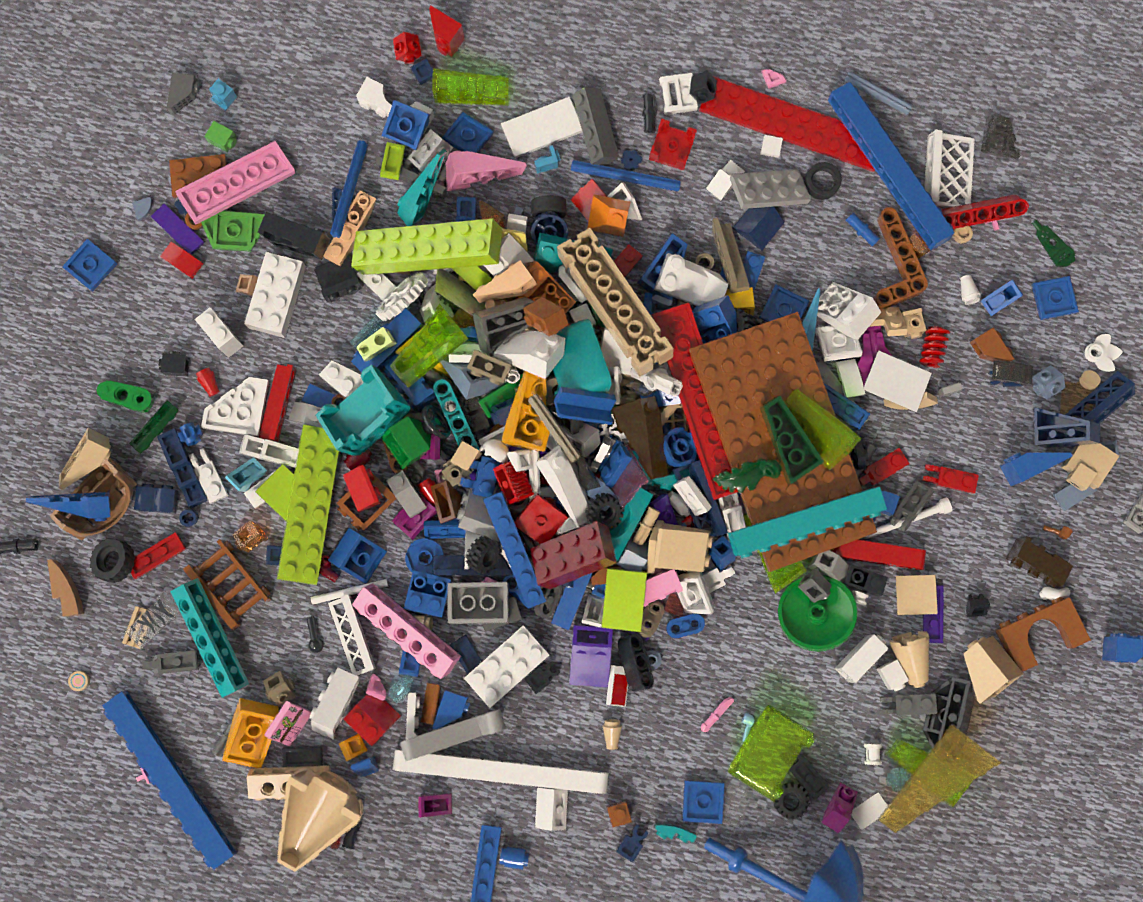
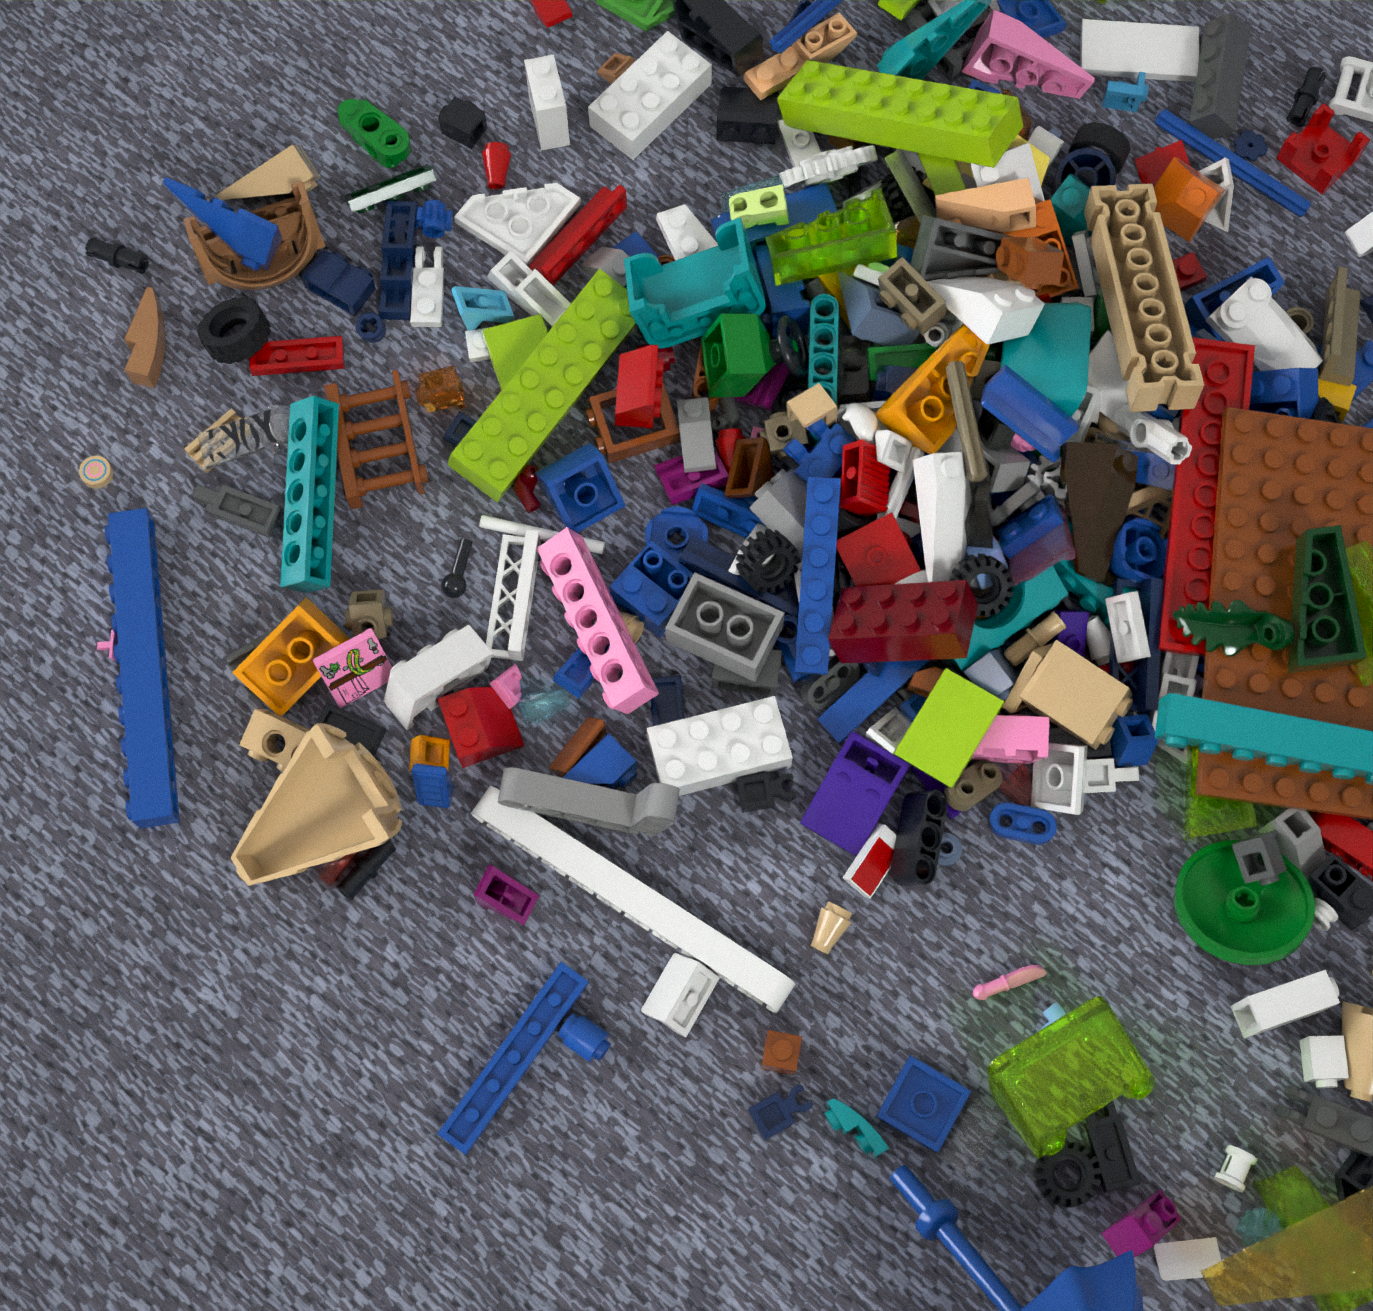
camera: 30 degrees right, 10 degrees down
white hinge [406,692,420,740] -> none

